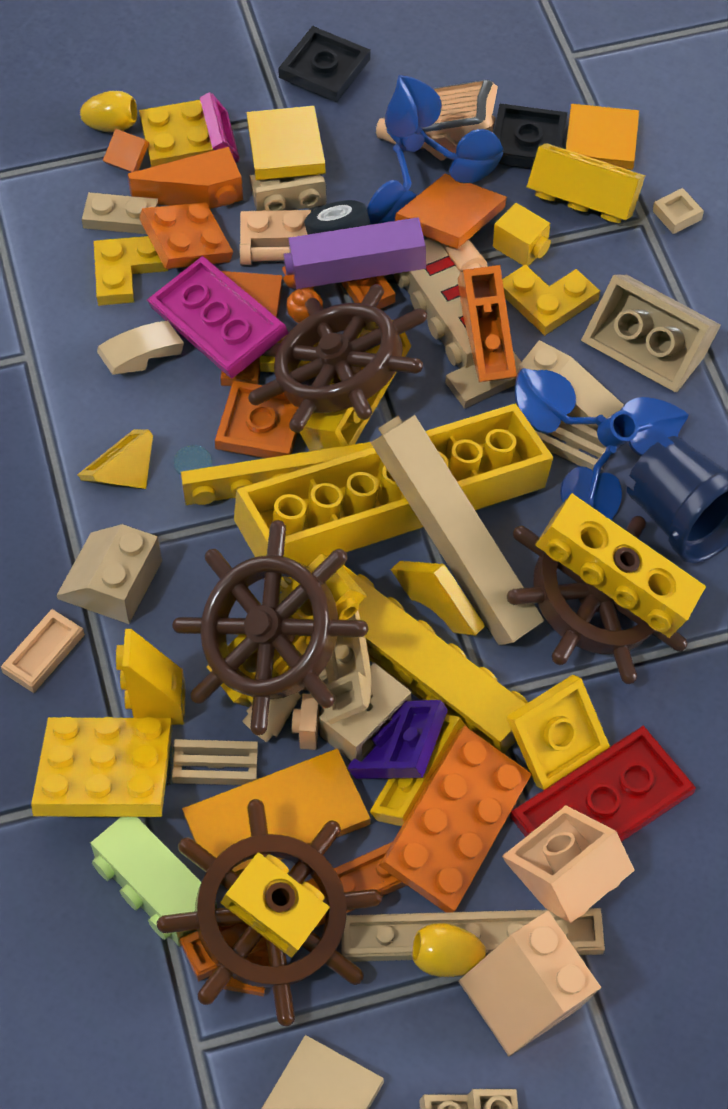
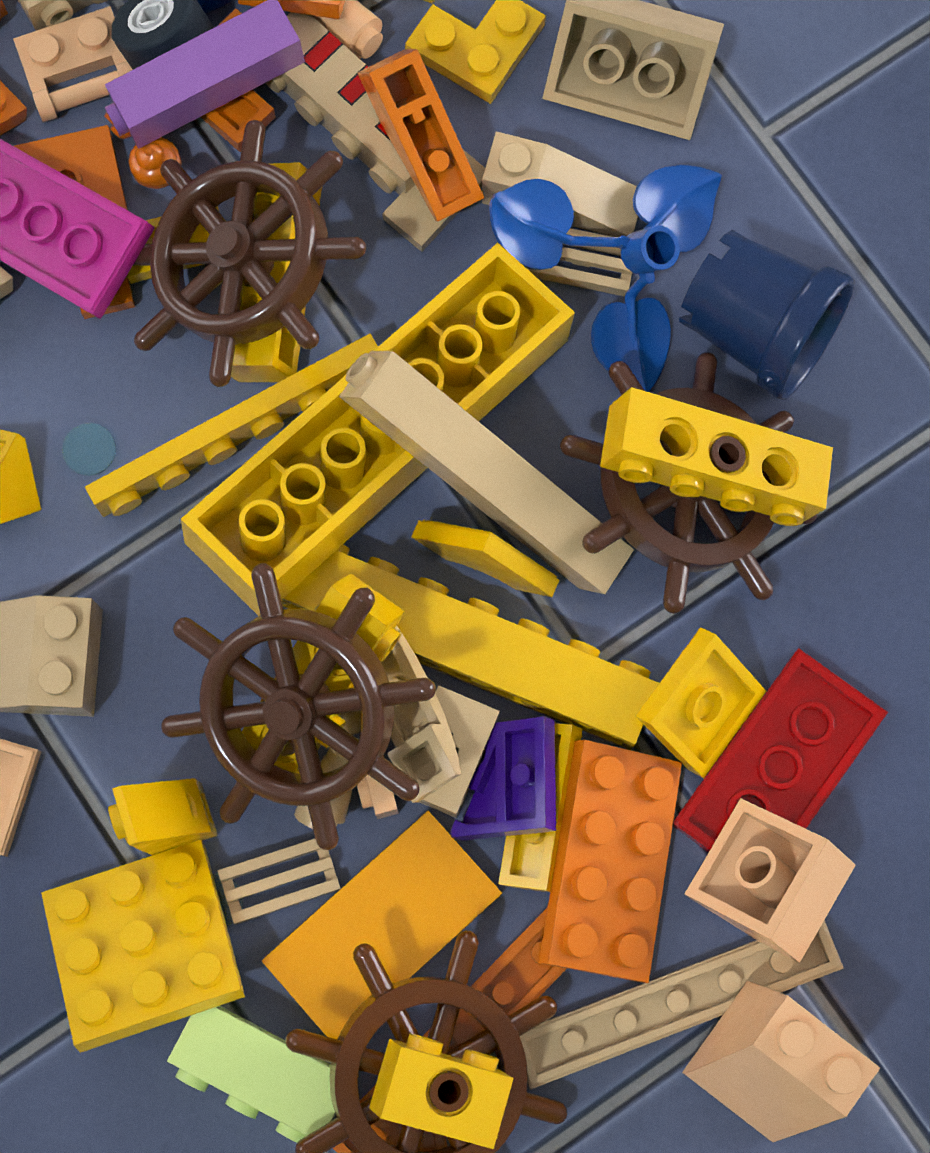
camera: 20 degrees left, 20 degrees up
orange plate [215,380,298,458] -> none
yellow animal [412,923,486,977] -> none

